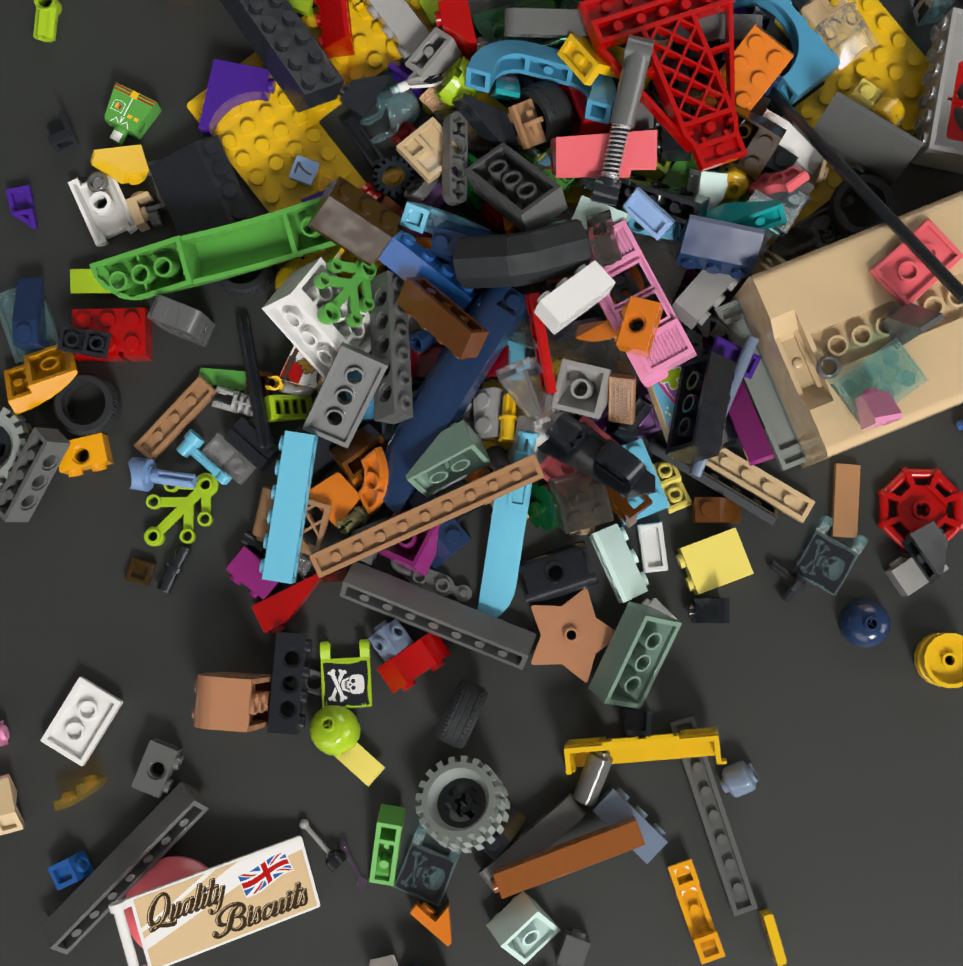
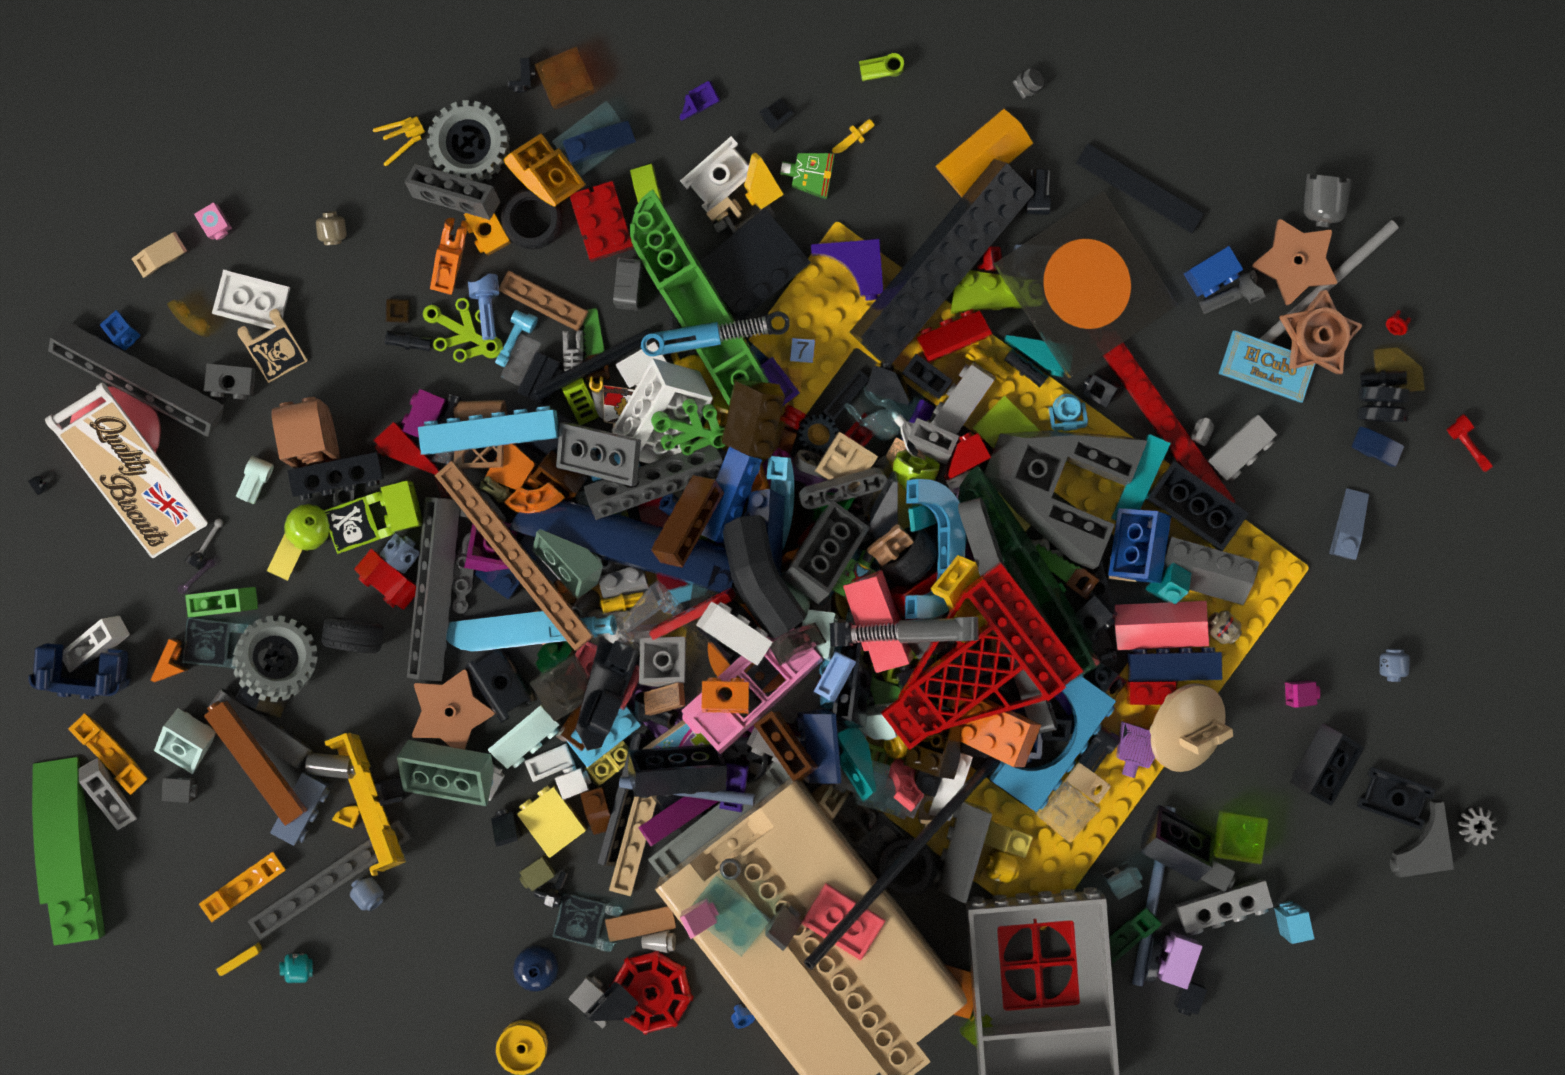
camera: 65 degrees right, 5 degrees up
black slope [57,325,112,359] -> none
dark grey piece [87,171,109,193] -> none
none -> light aqua piece [236,456,274,504]
none -> flag [237,308,308,383]
none -> teal head [279,953,313,983]
none -> dark tan head [316,211,347,245]
none -> yellow tile [332,805,360,829]
none -> lime brick [379,481,423,532]
none -> orange plate [430,218,468,295]
none -> olive brick [519,855,556,891]
none -> white brick [555,765,592,799]
none -> white brick [616,342,666,389]
none -> piece [641,311,790,357]
none -> light grey cone [641,930,676,953]
none -> reddish brown brick [754,711,818,782]
none -> yellow piece [832,119,875,153]
none -> black brick [901,354,953,400]

